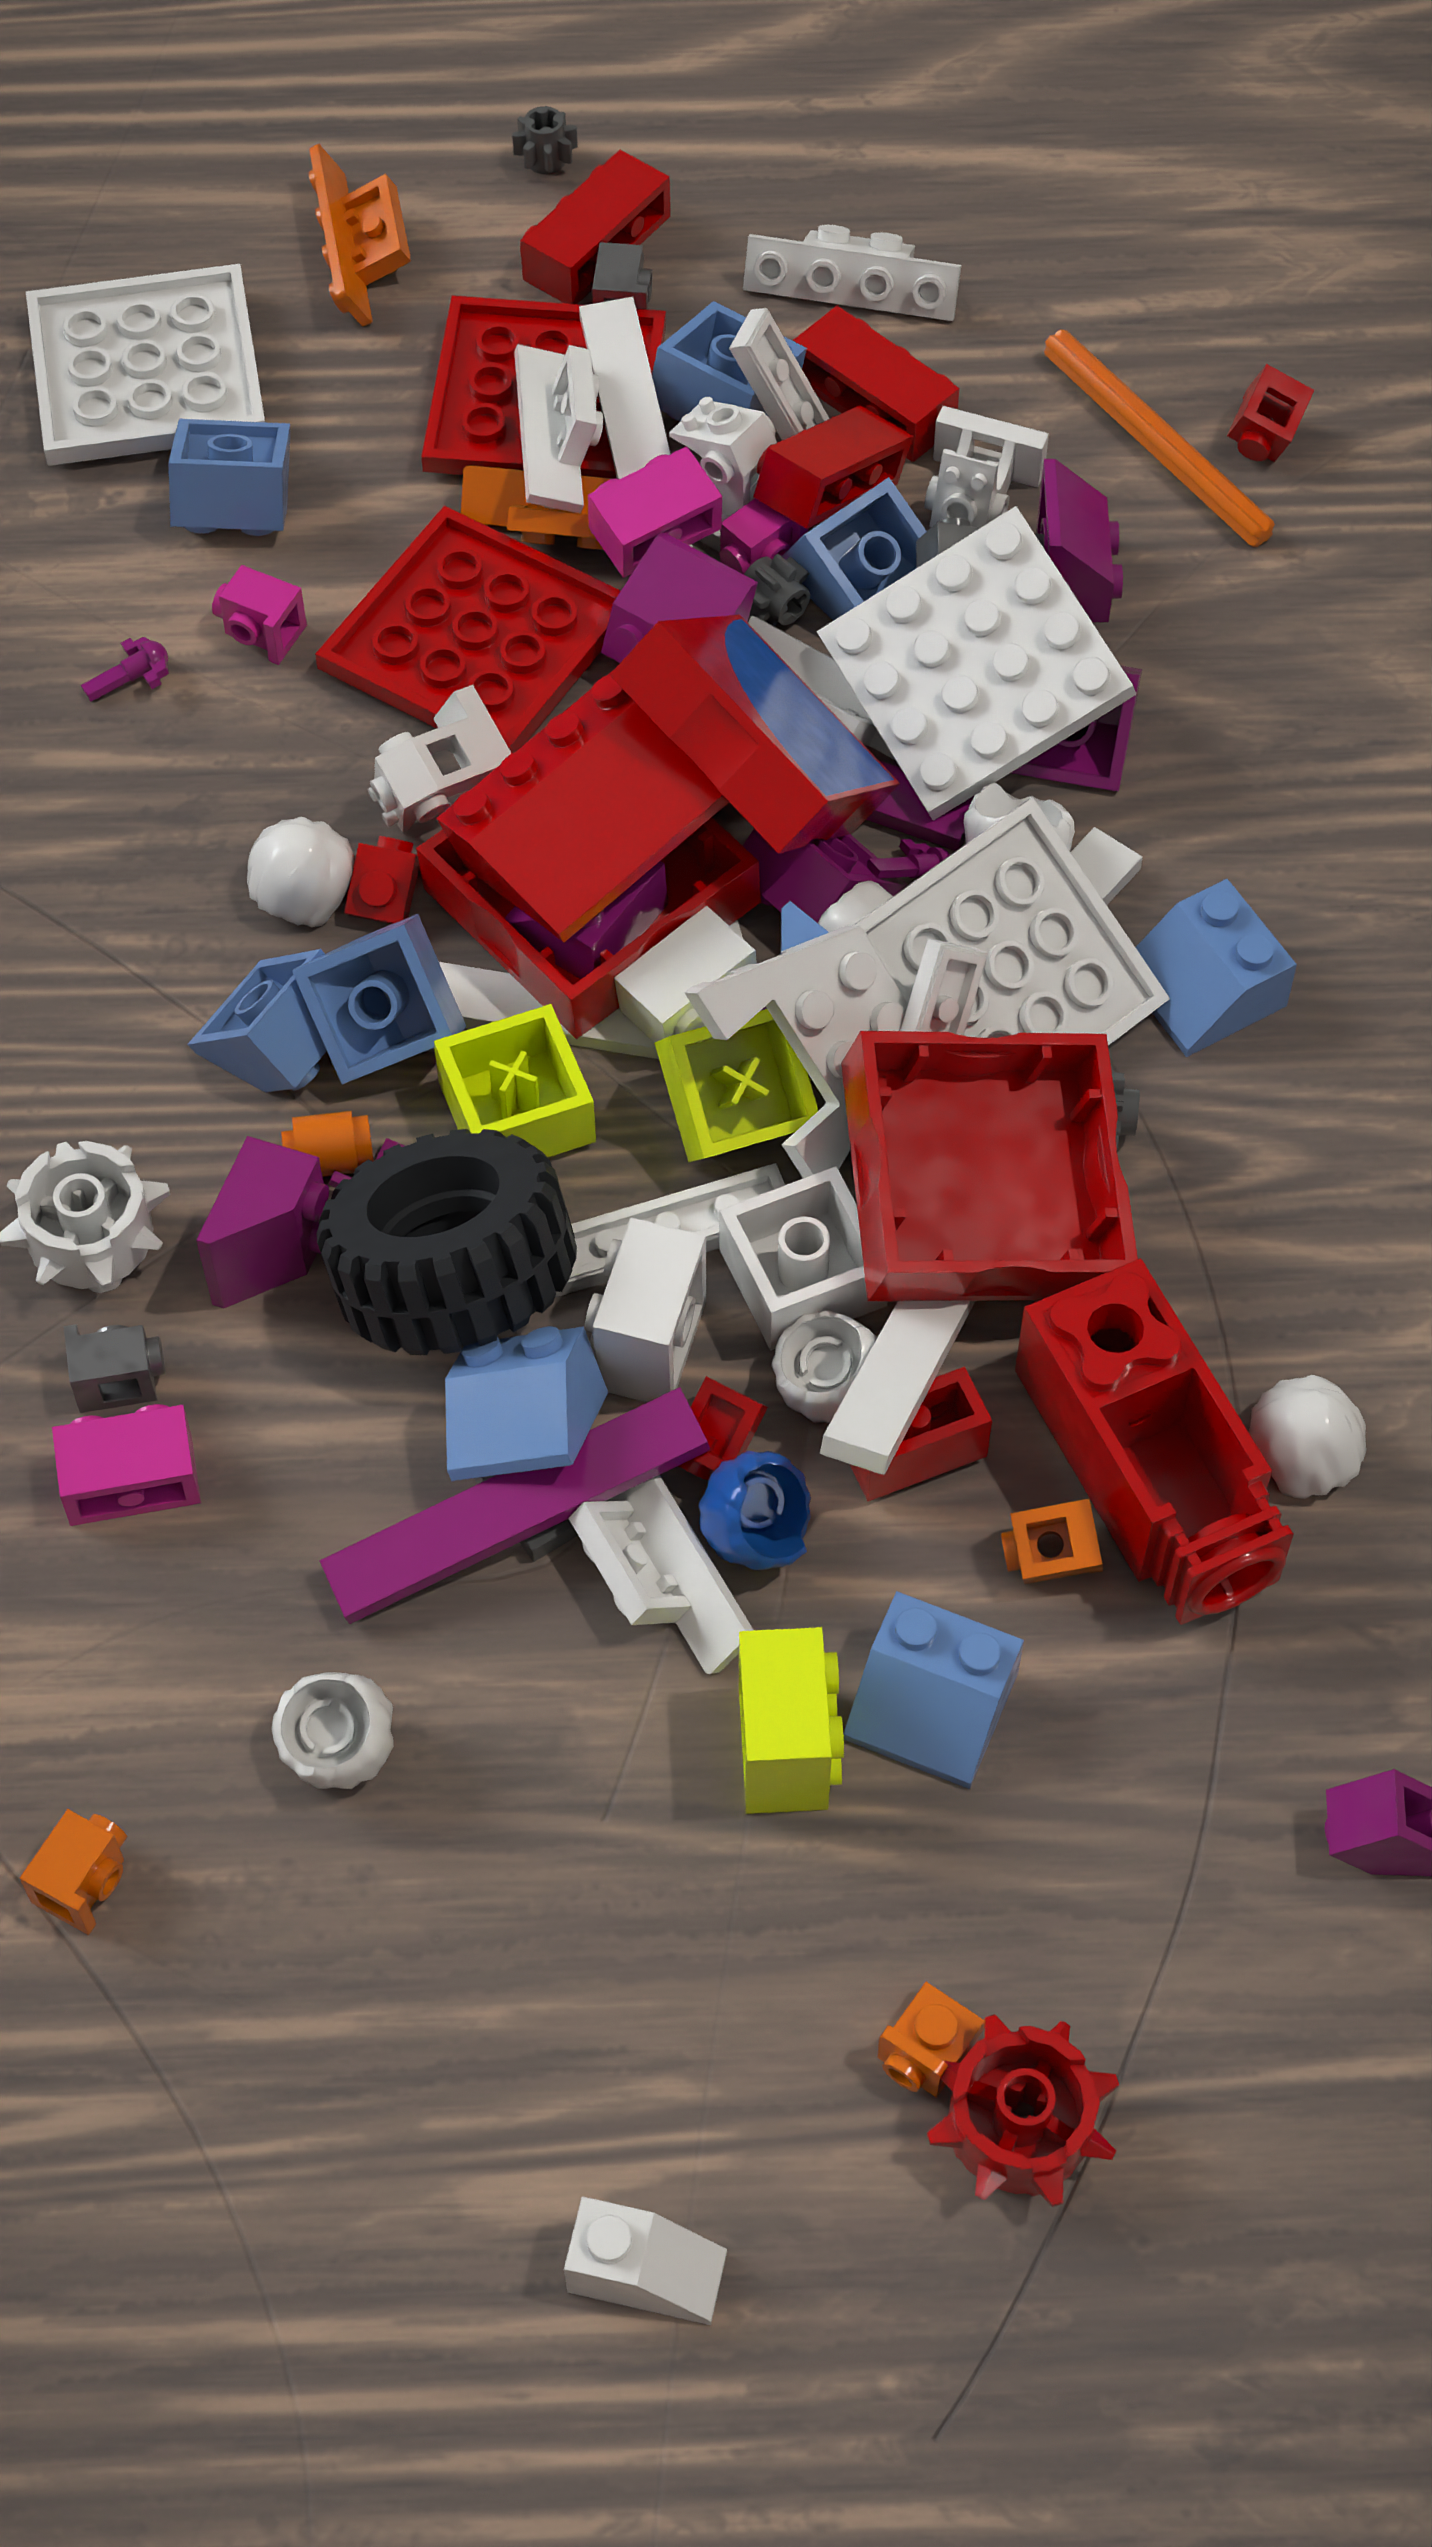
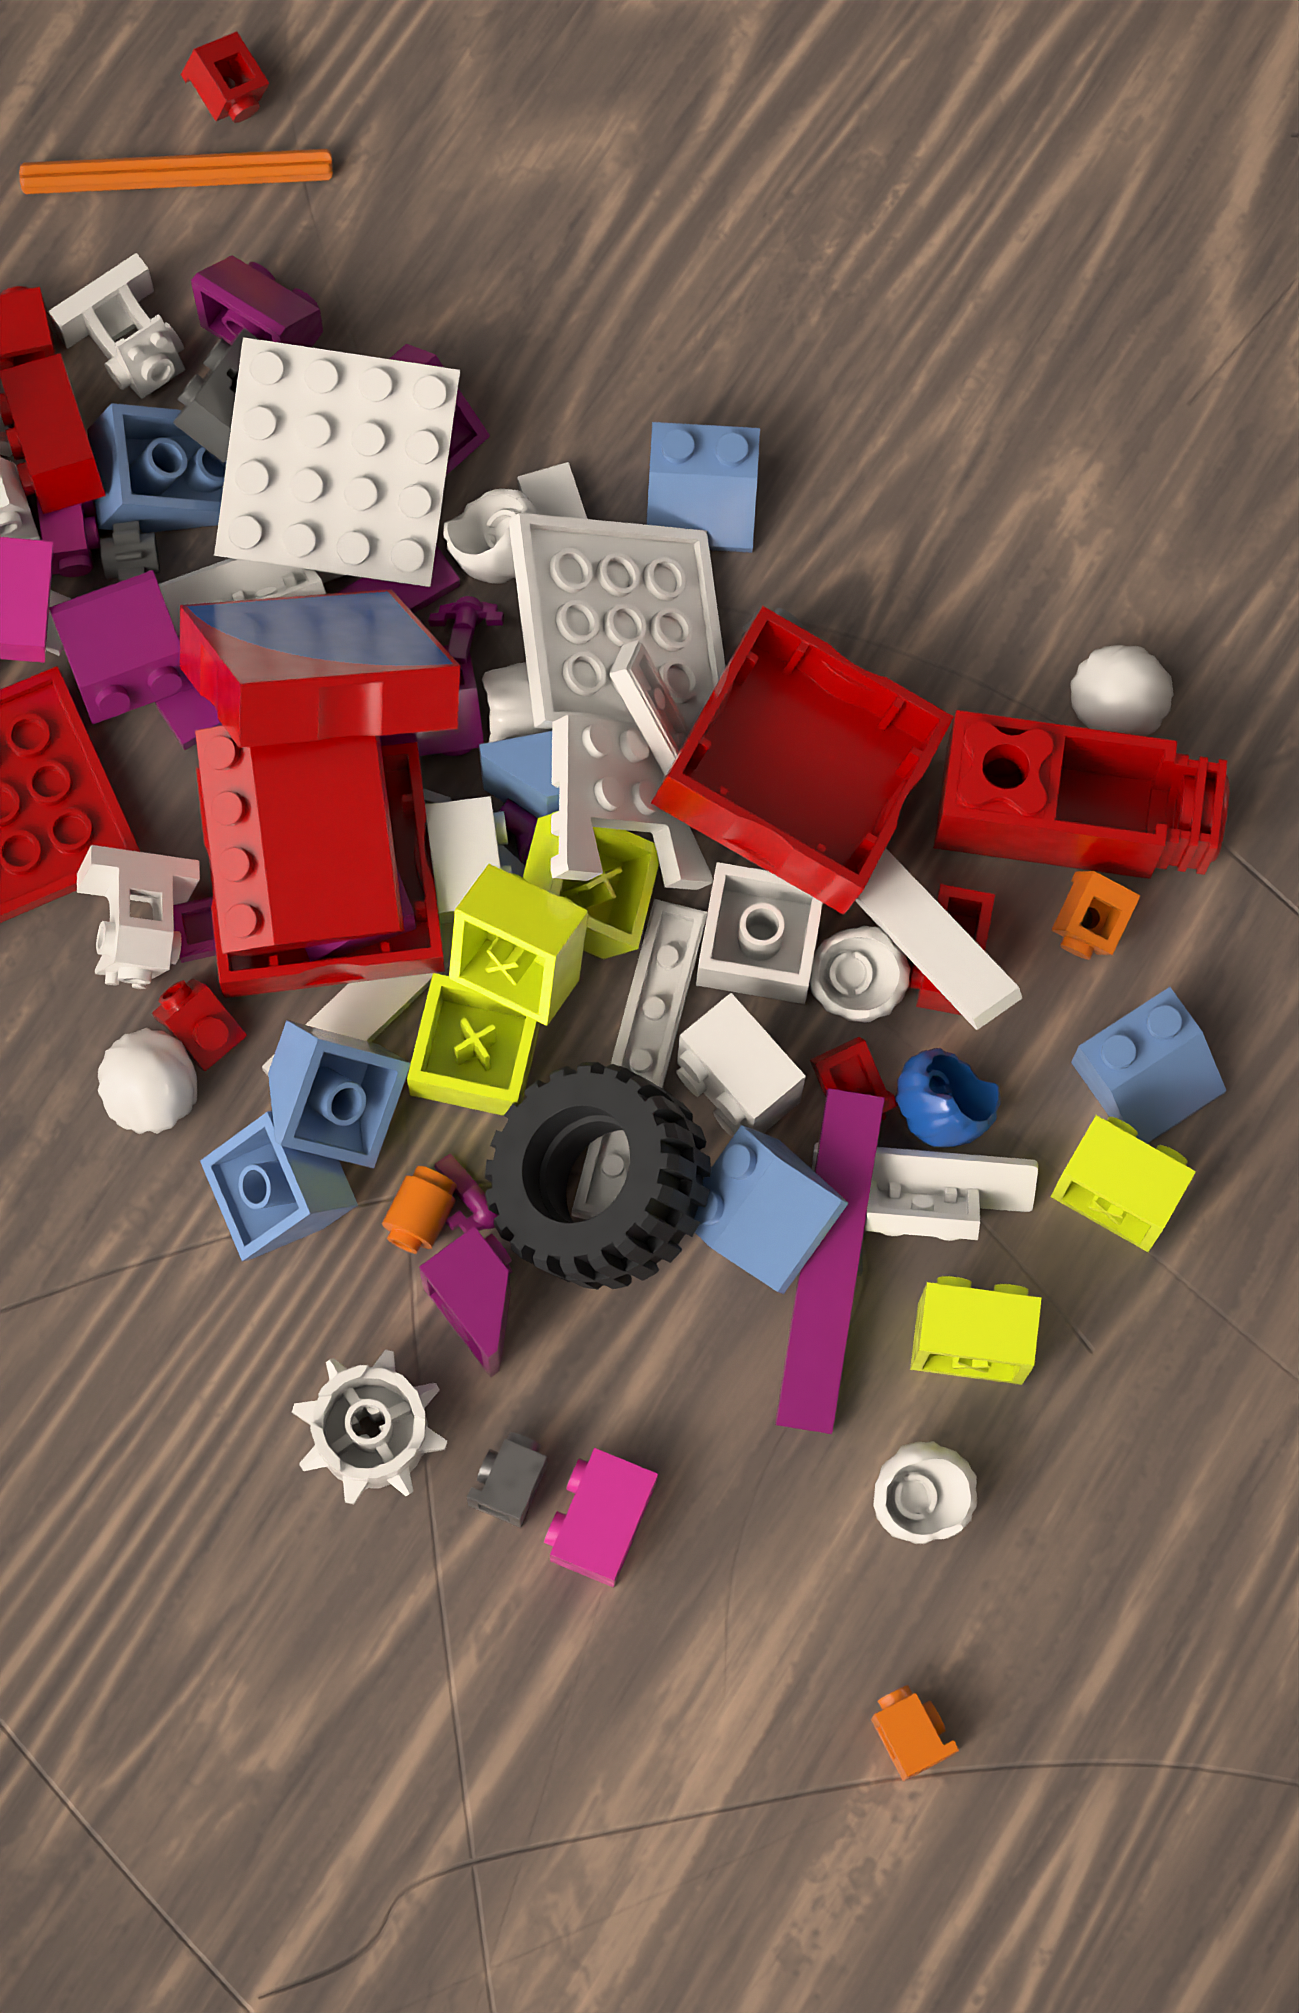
camera: 60 degrees left, 15 degrees up
none -> neon yellow brick [449,864,589,1026]
none -> neon yellow brick [910,1276,1042,1385]

